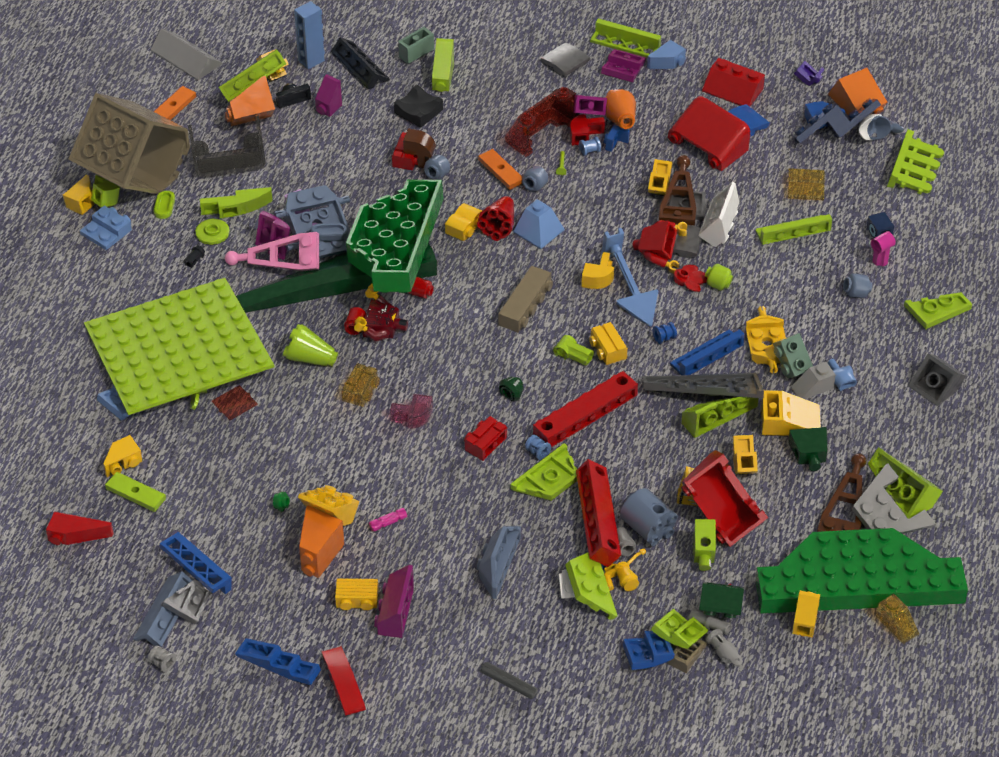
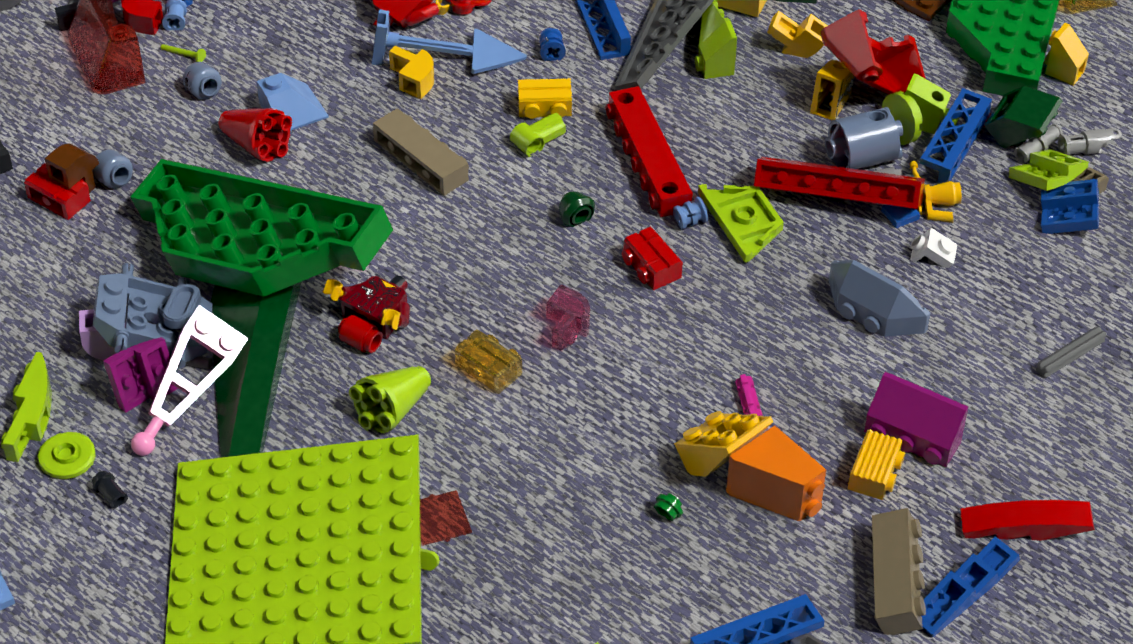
camera: 70 degrees left, 0 degrees up
yellow brick [445,203,482,241] -> none
orange tile [478,149,523,190] -> none
lime wing [565,552,618,620] -> none
none -> dark tan brick [872,508,926,635]
none -> lime tile [882,91,922,145]
none -> blue fence [919,88,992,183]

